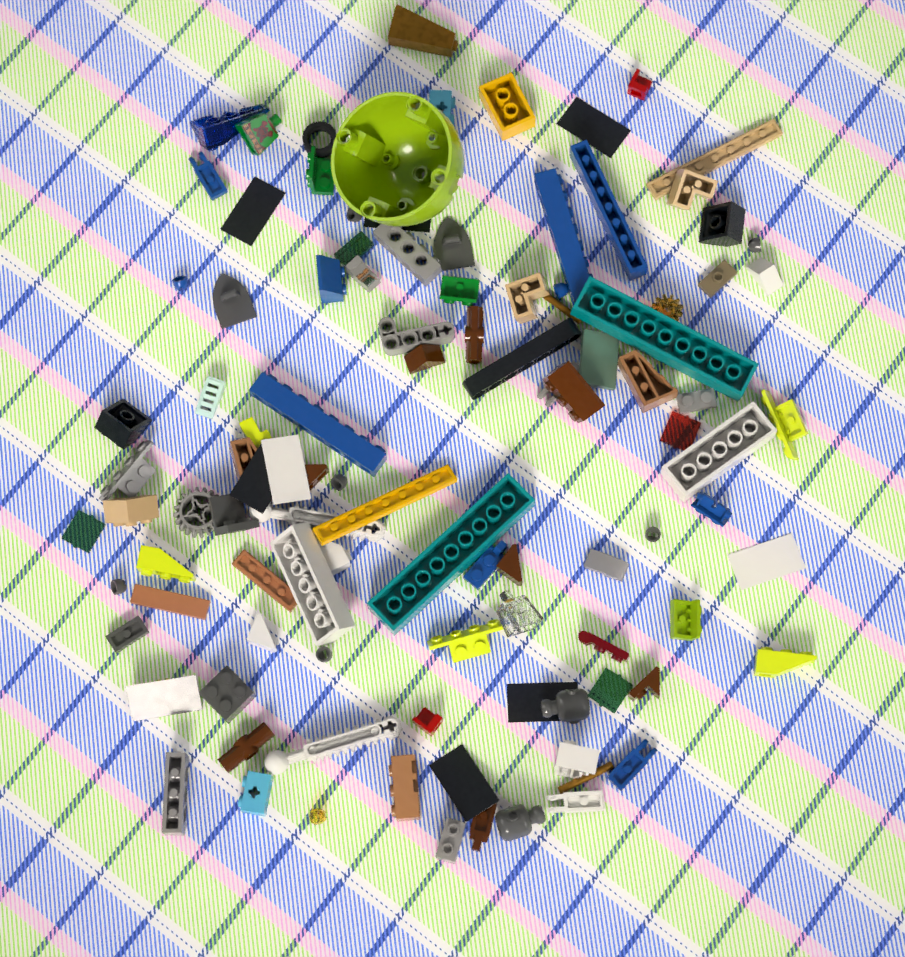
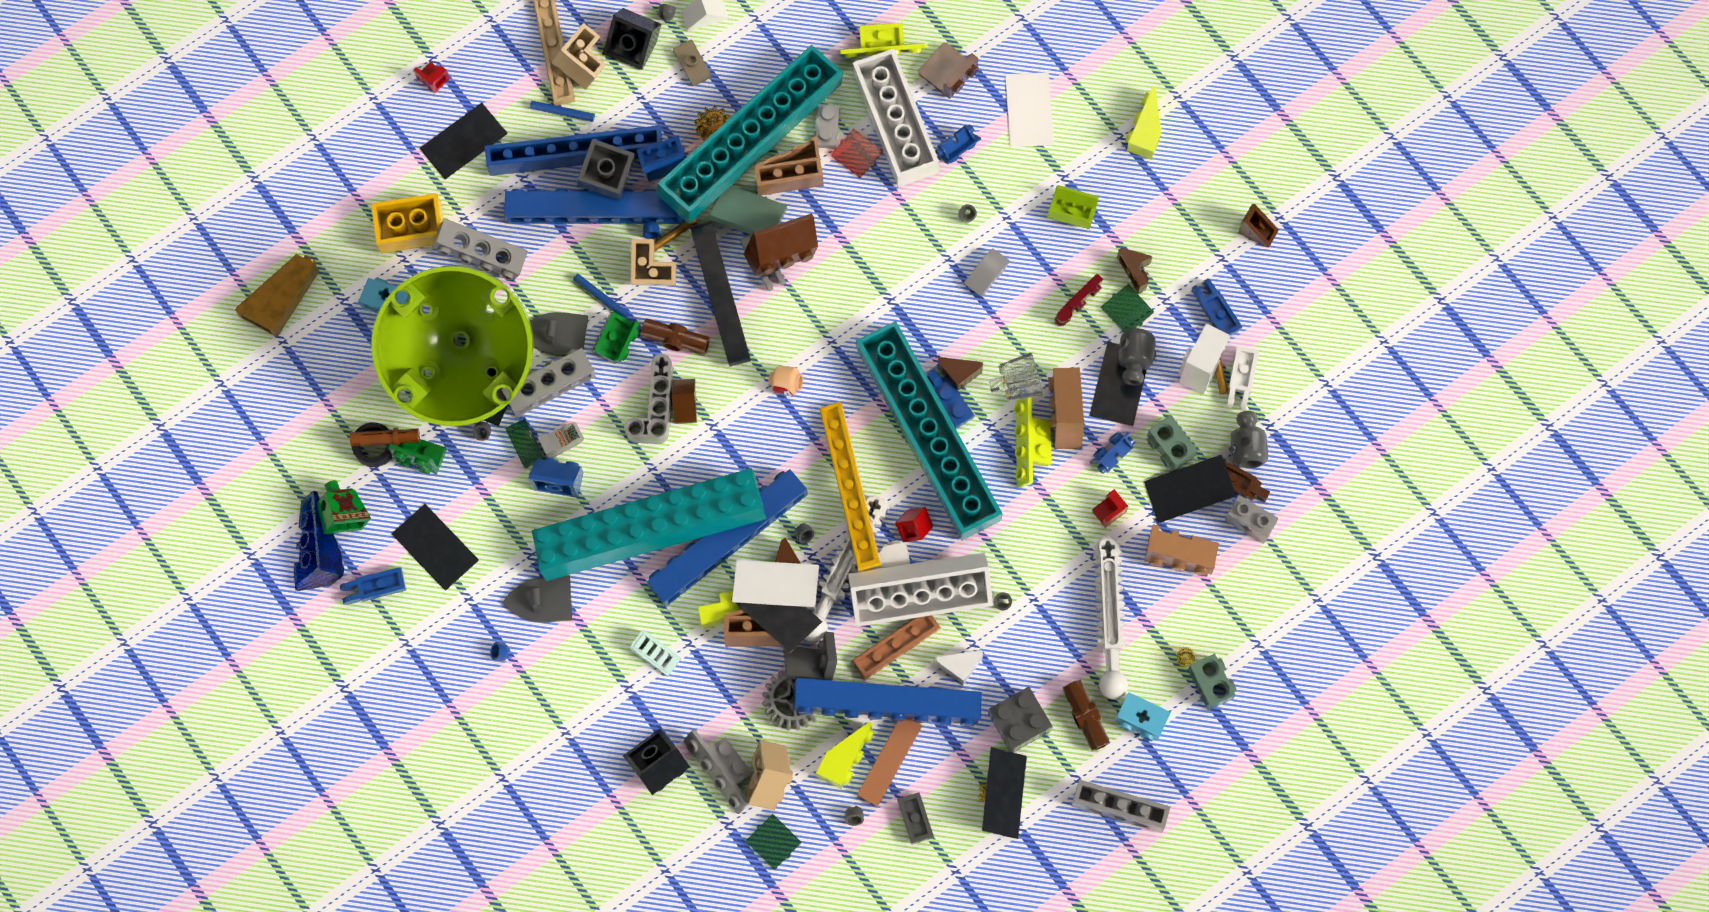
camera: 75 degrees left, 0 degrees up
none -> dark orange pin [350,428,420,446]
none -> light grey brick [432,218,528,280]
none -> blue bar [530,100,595,122]
none -> teal brick [531,468,766,581]
none -> blue bar [573,273,629,318]
none -> dark grey brick [577,139,635,201]
none -> blue bracket [637,136,686,182]
none -> light nougat head [768,365,803,396]
none -> blue brick [792,678,982,727]
none -> red panel [895,507,933,543]
none -> bracket [918,43,979,99]
none -> medium nougat wedge [1048,367,1084,449]
none -> blue hinge [1089,431,1135,474]
none -> sand green brick [1147,415,1198,471]
none -> sand green brick [1188,654,1237,711]
none -> reddish brown slope [1238,204,1279,248]

